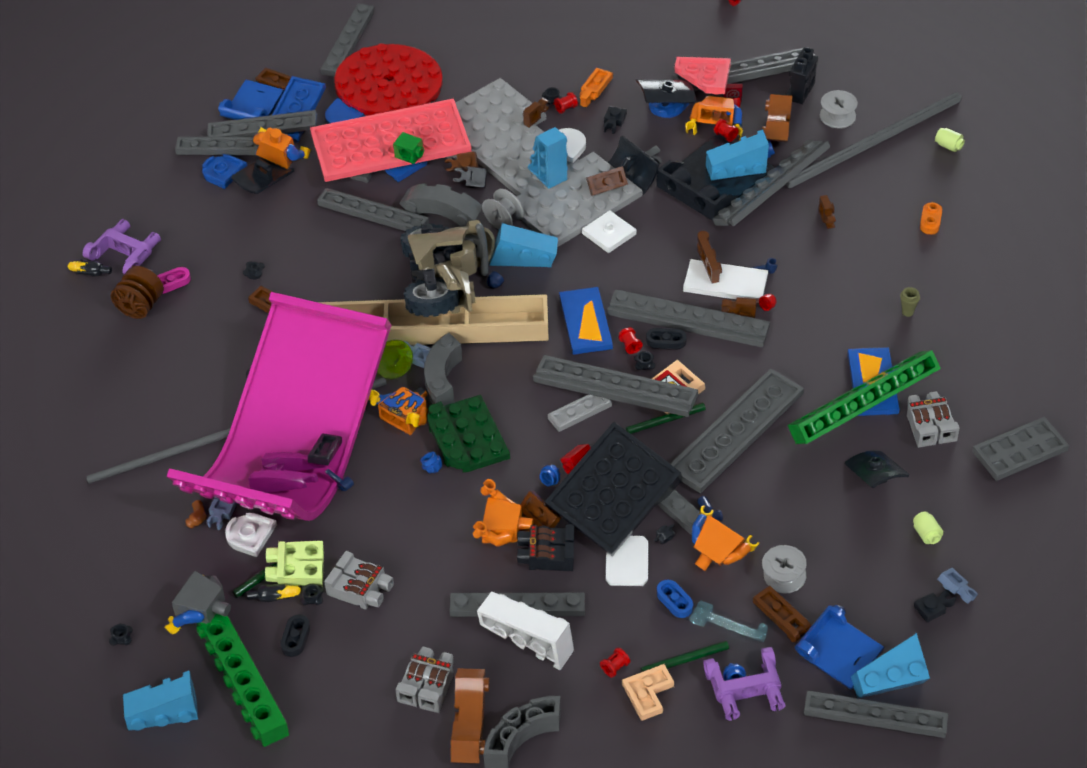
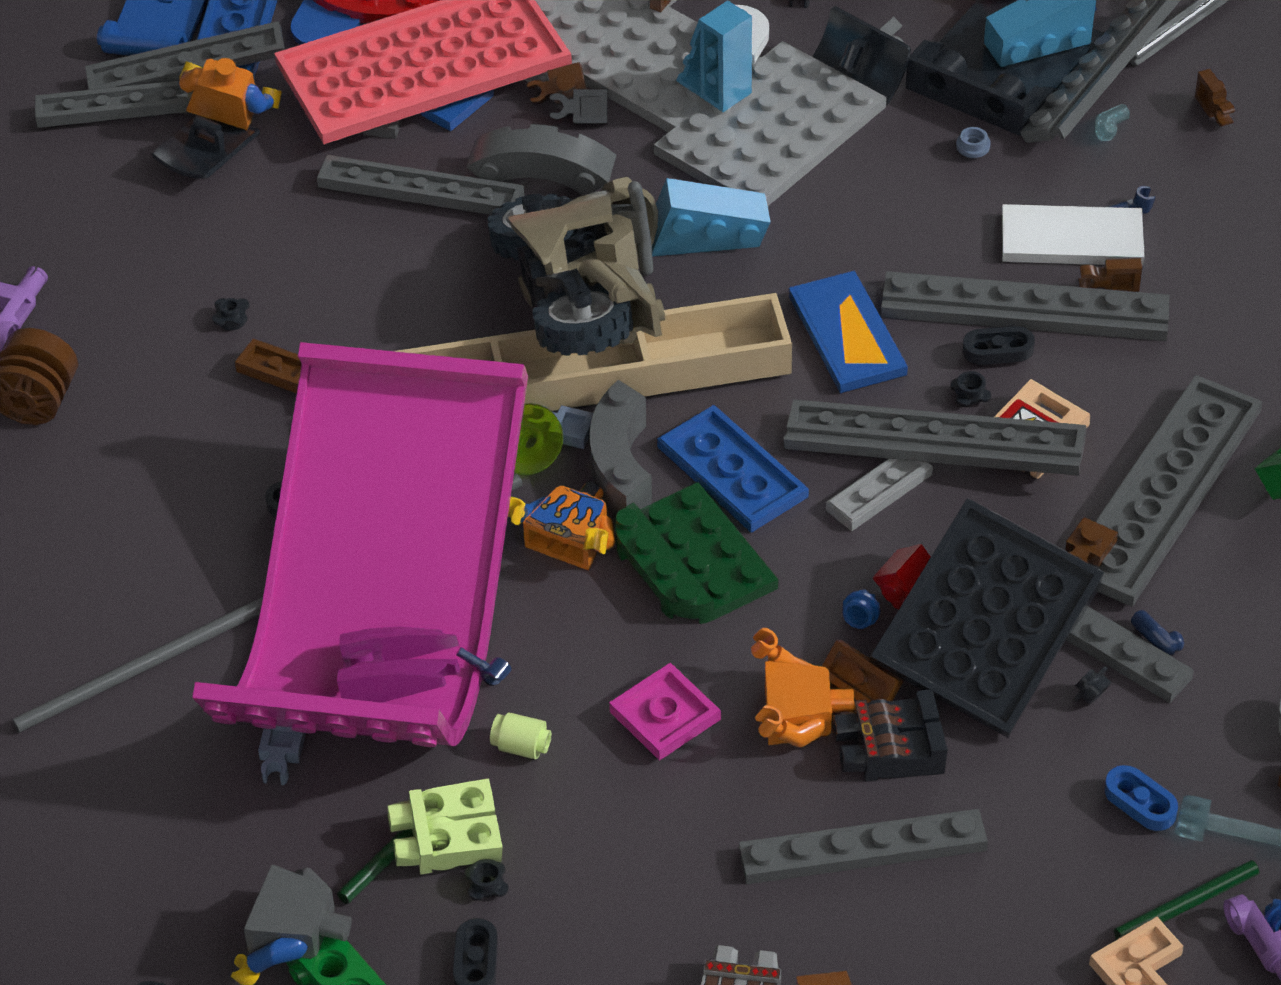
camera: 10 degrees left, 0 degrees up
dark pink plate [157,267,191,294] -> none
dark orange arm [185,500,207,529] -> none
blue tile [202,154,247,189] -> none
white tile [225,513,277,557] -> none
black piece [247,584,301,602] -> none
black plate [307,433,342,466] -> none
light grey hips [324,551,394,610] -> none
green brick [393,132,424,164] -> none
blue plate [420,452,442,473] -> none
white wedge [477,591,574,670] -> none
light grey piece [482,189,524,229] -> none
dark blue hinge [487,271,504,288] -> none
white plate [582,210,636,253] -> none
reddish brown plate [586,166,628,196] -> none
red bush [600,648,630,678] -> none
white piece [606,536,648,586] -> none
red bush [618,327,643,354] -> none
dark green bar [626,402,706,434] -> none
orange torso [692,506,759,571] -> none
reddish brown plate [697,231,722,283] -> none
red hinge [759,293,777,311] -> none
none -> yellowish green brick [490,712,552,760]
none -> dark pink plate [609,663,721,761]
none -> blue tile [657,405,809,533]
none -> sand blue plate [956,127,990,158]
none -> reddish brown plate [1065,517,1118,567]
none -> clear light blue arm [1094,104,1130,141]

